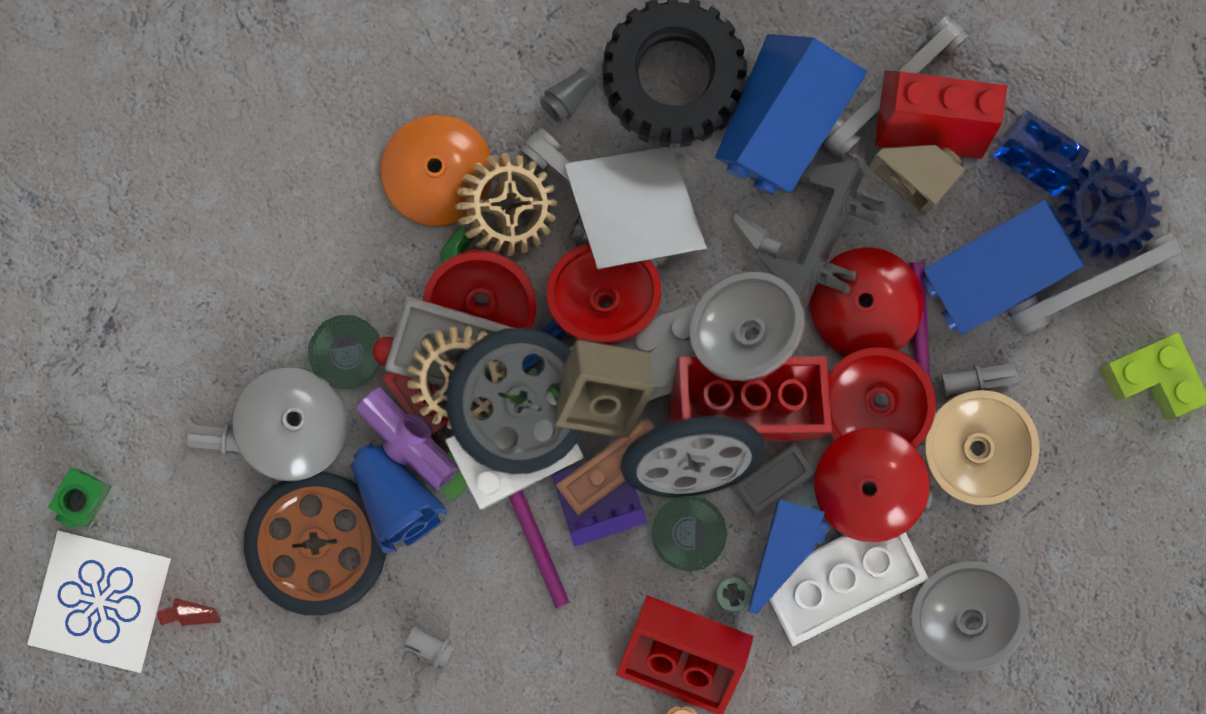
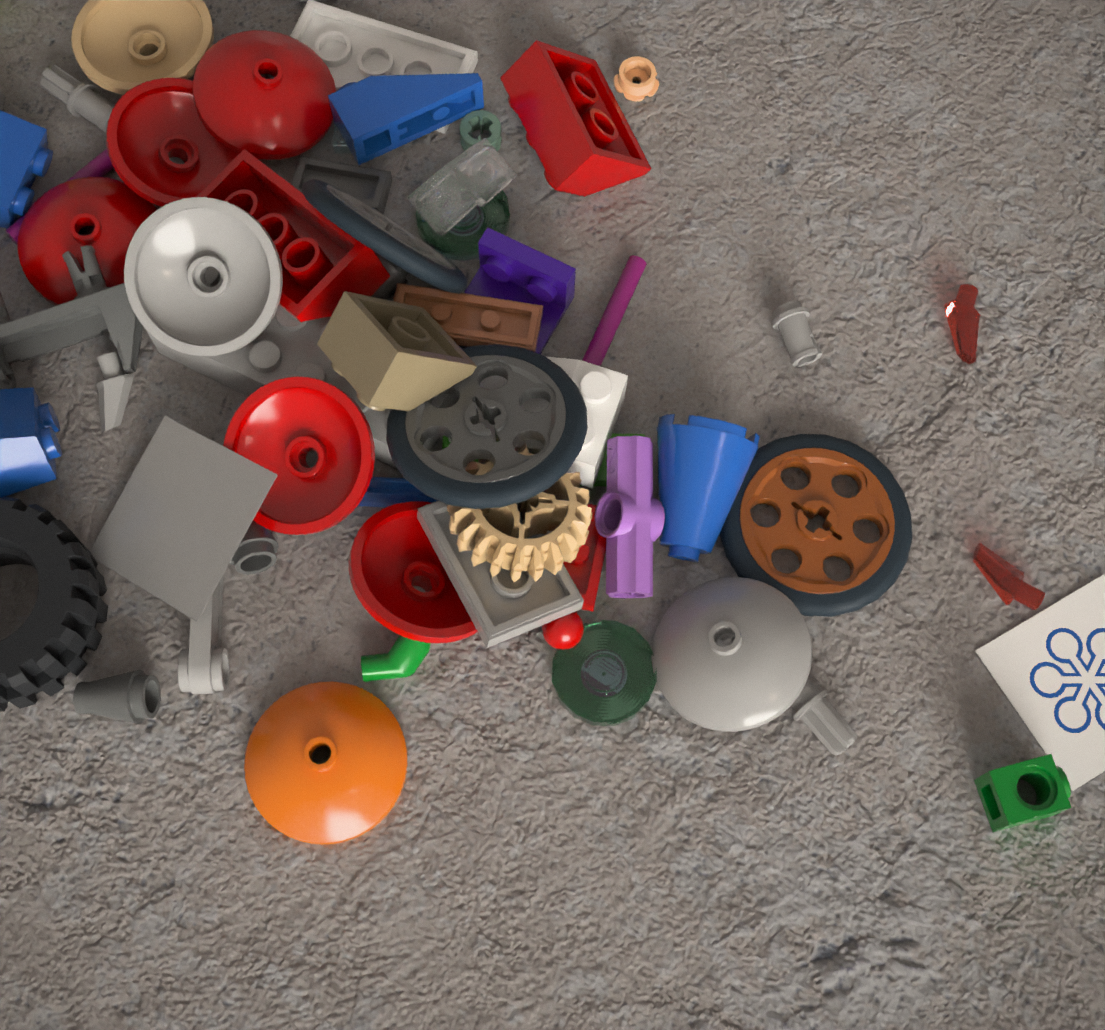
camera: 135 degrees left, 15 degrees down
tan gear [455,153,558,256] -> none
none -> clear slope [407,138,518,237]

